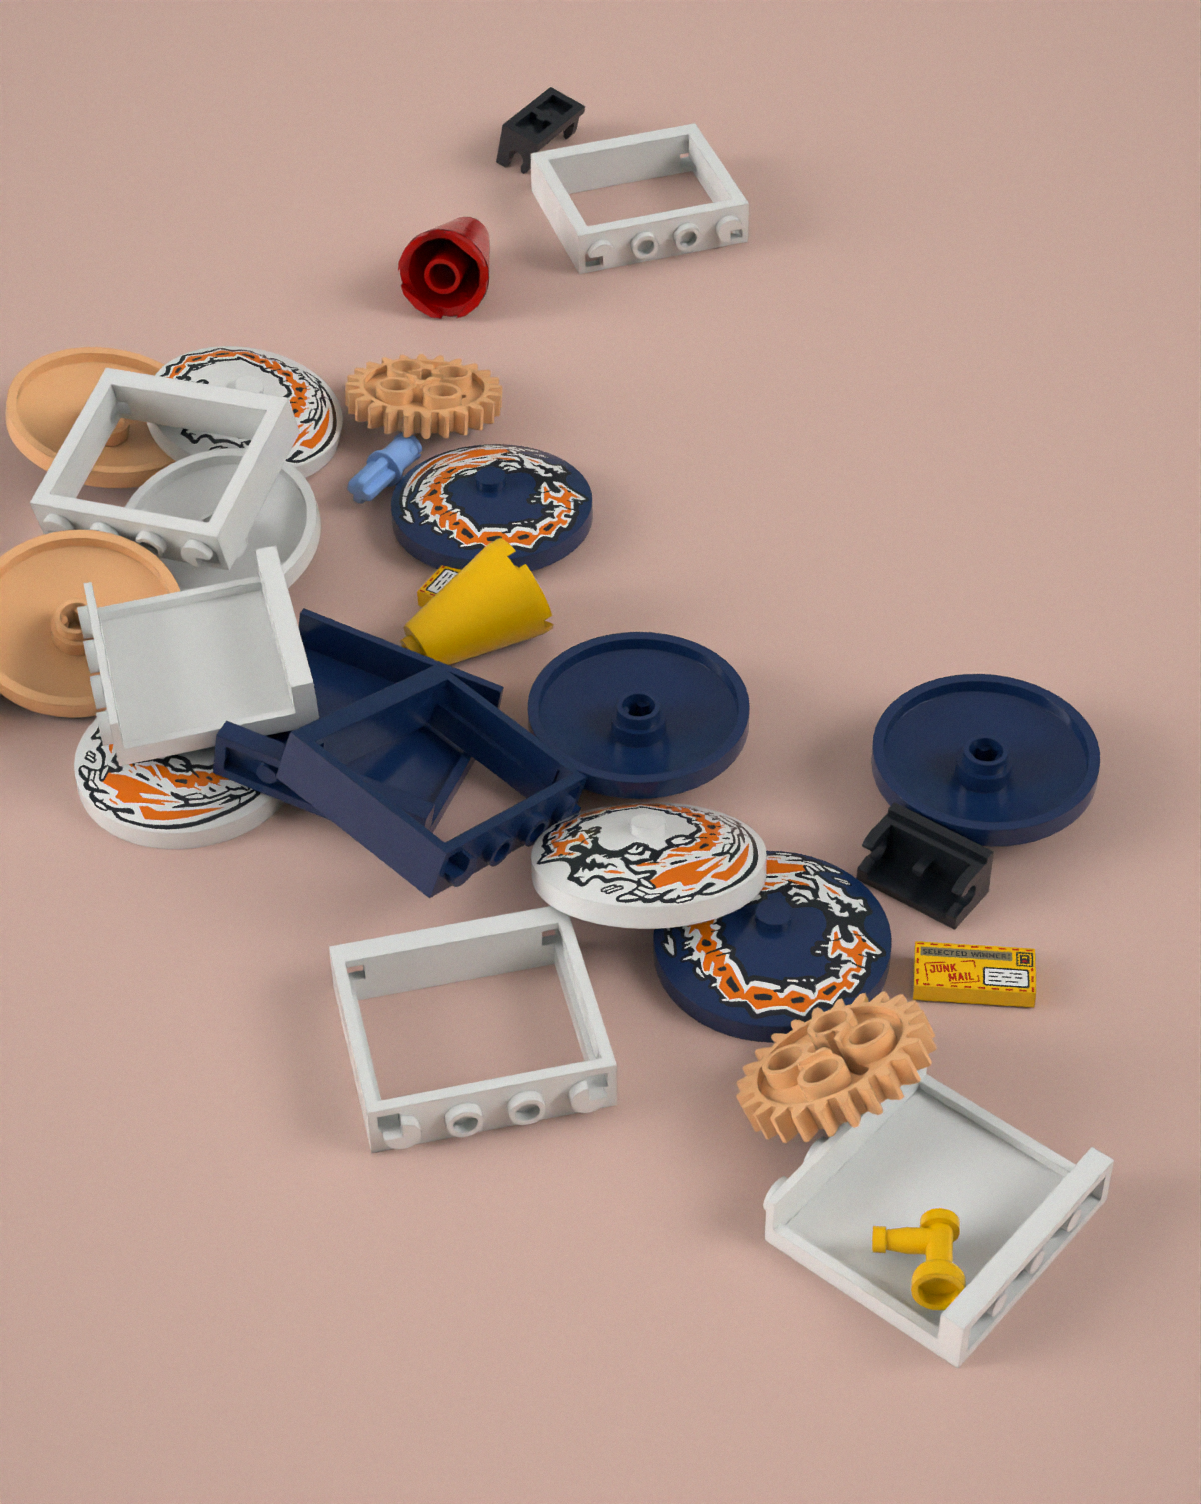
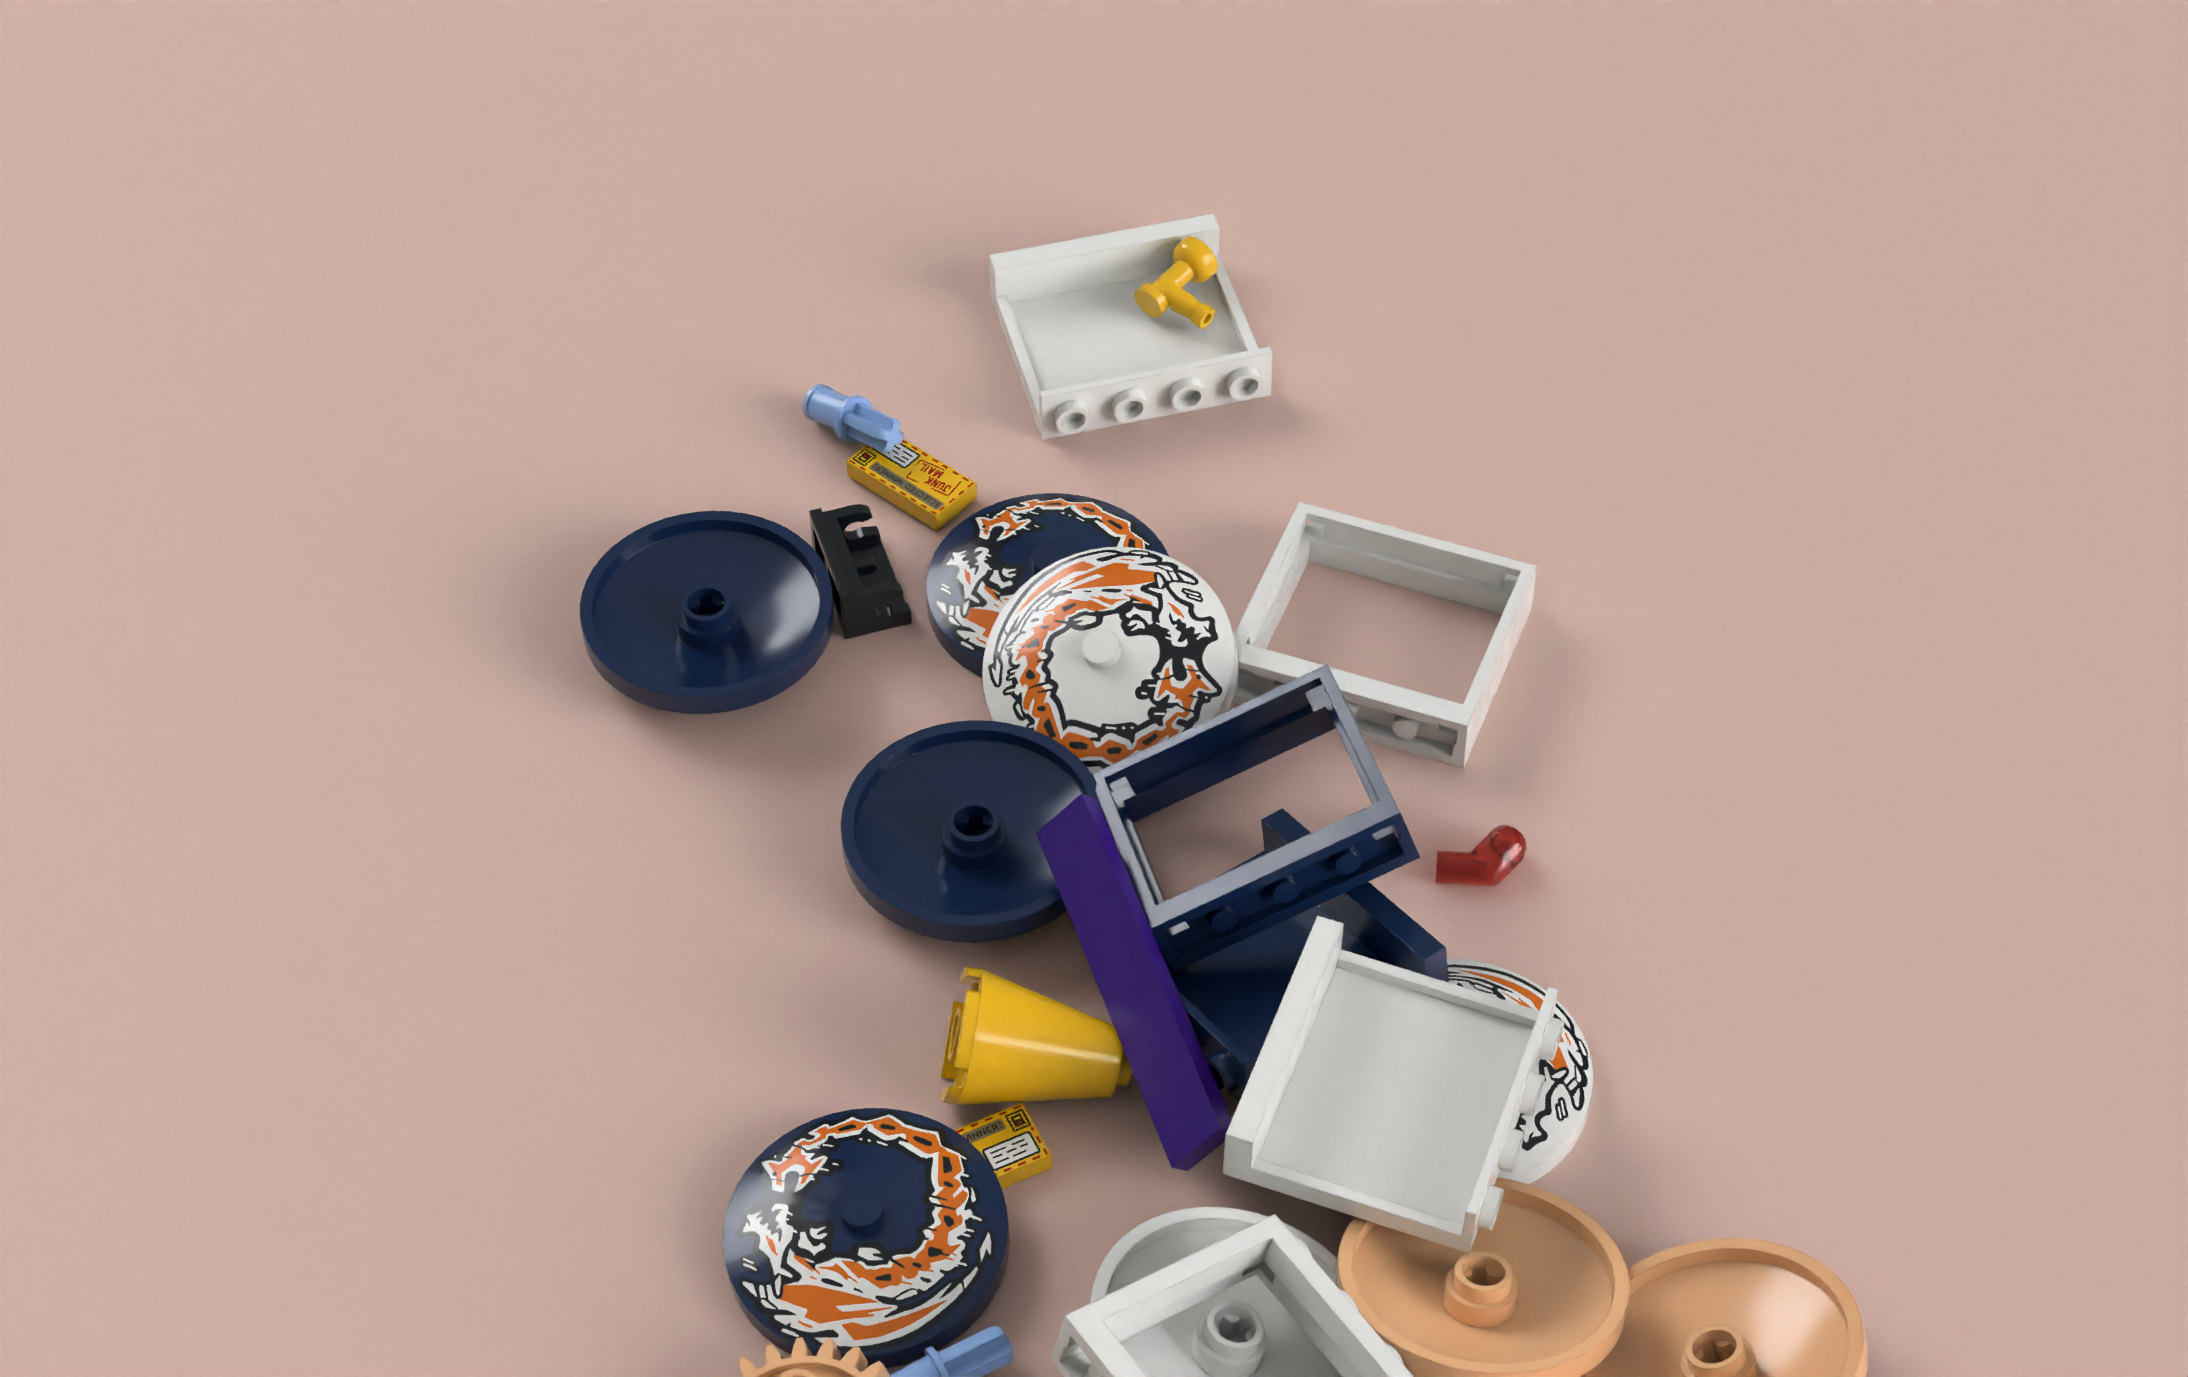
camera: 145 degrees left, 5 degrees up
light nougat gear [736,992,937,1143] -> none
none -> light blue axle [803,384,904,453]
none -> dark purple tile [1036,794,1231,1171]
none -> clear red arm [1435,825,1527,887]

